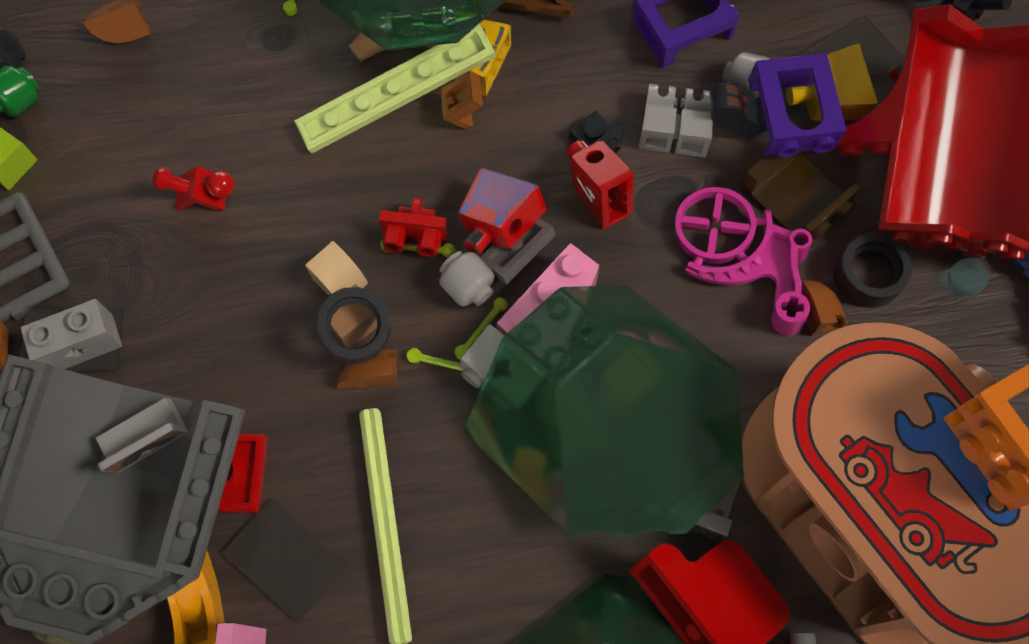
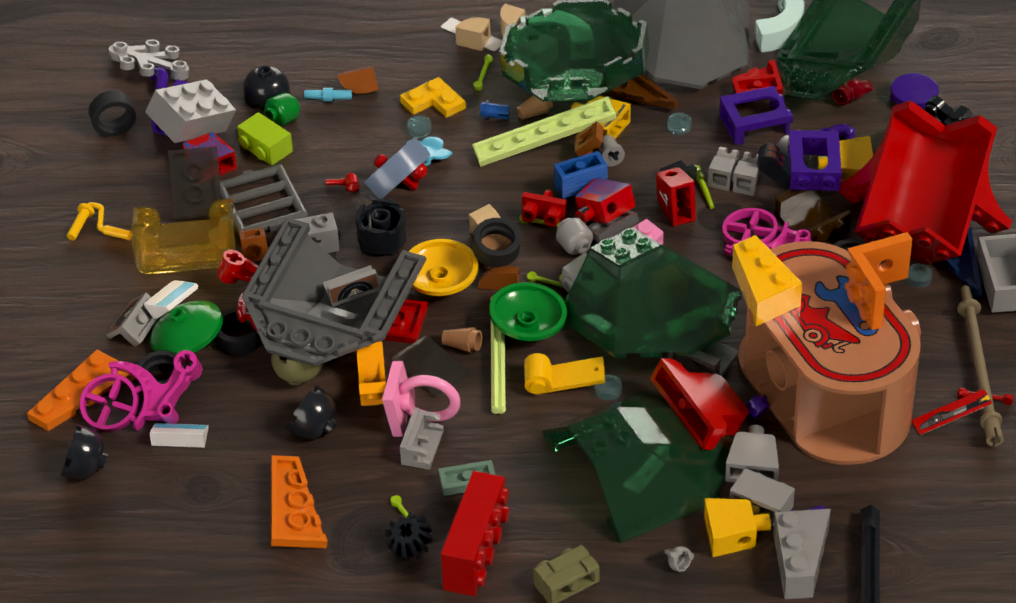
camera: 10 degrees right, 25 degrees down
none -> medium azure bar [304,88,352,102]
none -> red hand [325,173,360,192]
none -> black brick [356,198,407,256]
none -> sand blue brick [364,137,431,198]
none -> yellow plate [400,77,466,118]
none -> clear light blue tile [407,115,431,138]
none -> medium azure plate [407,137,452,166]
none -> yellow dish [408,239,478,296]
none -> medium nougat cone [442,327,482,353]
none -> blue pin [480,100,510,120]
none -> green dish [489,282,567,341]
none -> yellow door [524,353,605,395]
none -> blue brick [554,151,608,199]
none -> clear light blue tile [595,374,622,400]
none -> light grey bush [598,135,625,166]
none -> clear light blue tile [667,113,692,135]
none -> lime piece [695,165,714,209]
none -> yellow wedge [732,235,802,326]
none -> dark purple plate [746,395,770,419]
none -> dark purple arm [819,124,856,139]

